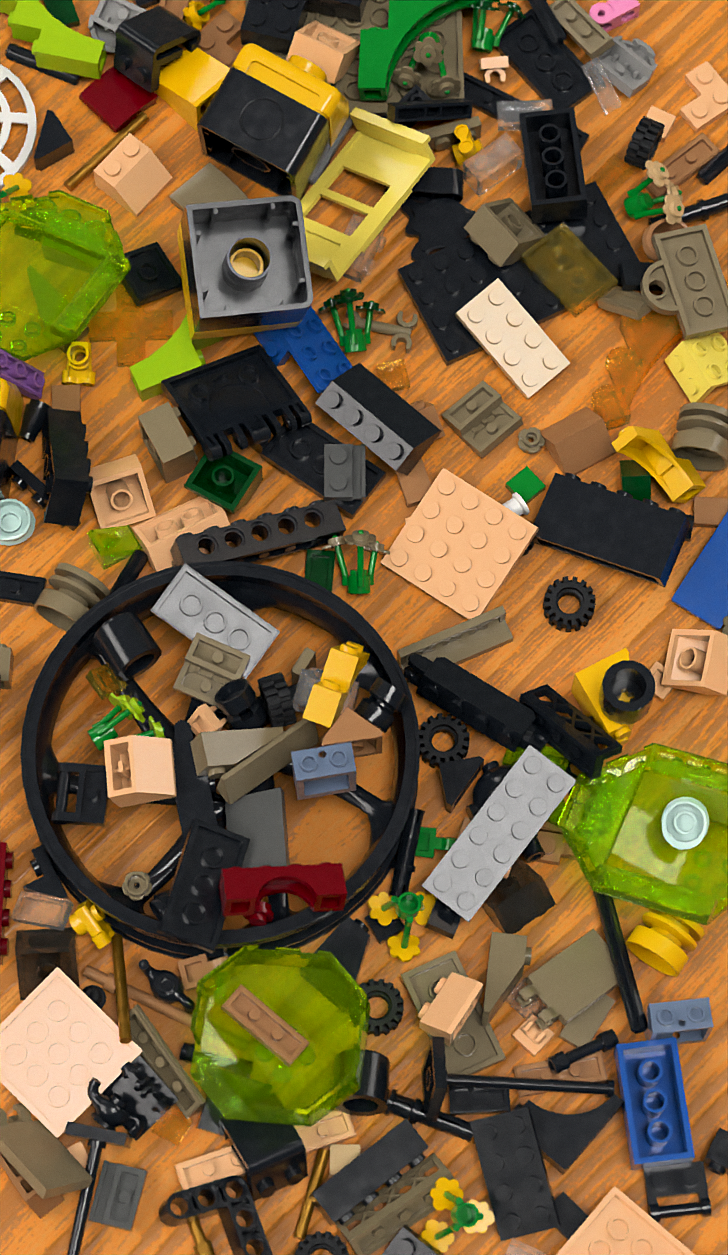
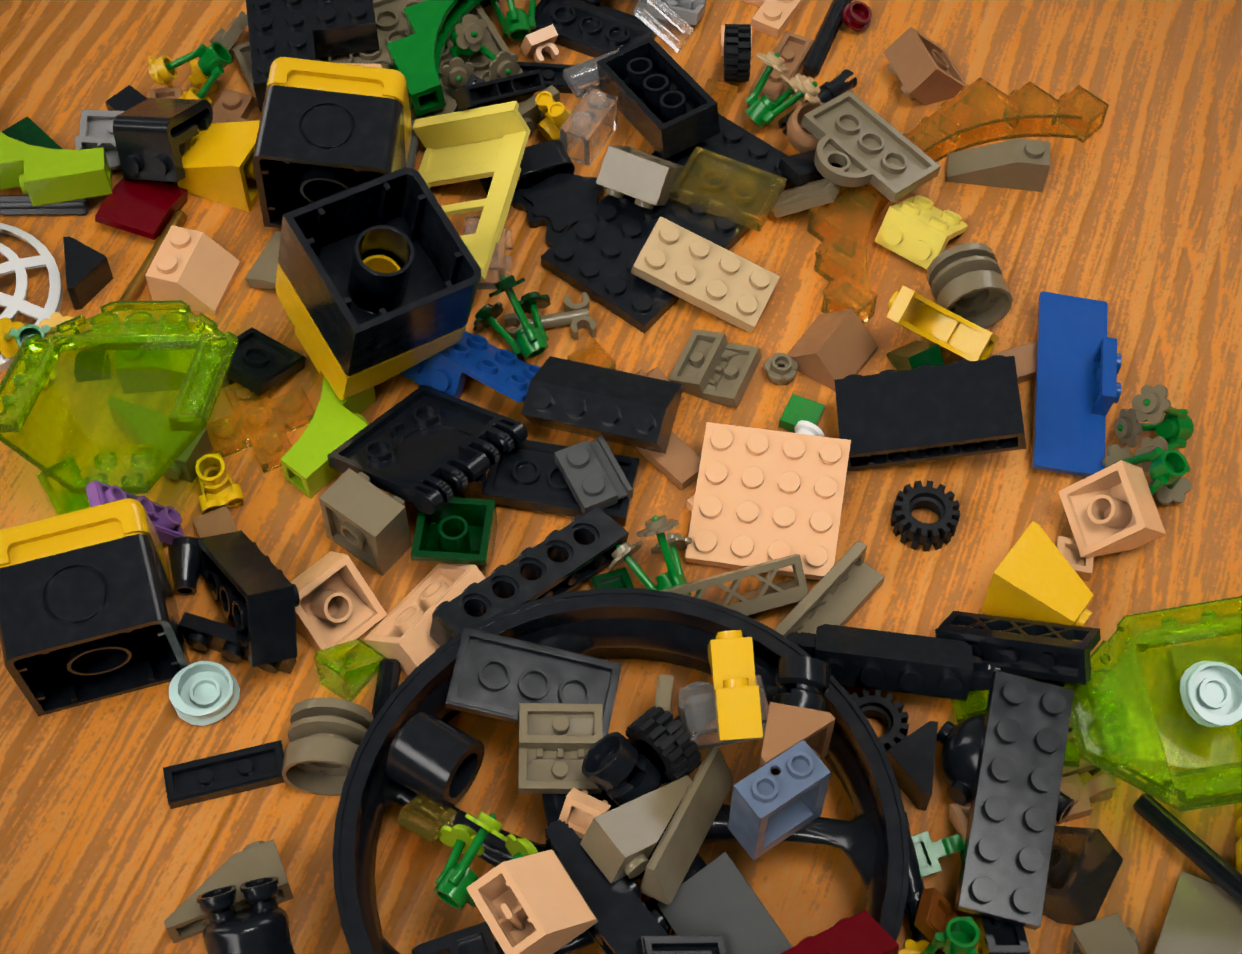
camera: 25 degrees left, 15 degrees down
black piece [599,660,655,724] -> none
none -> dark tan fence [659,554,808,616]
none -> dark orange tile [914,887,958,942]

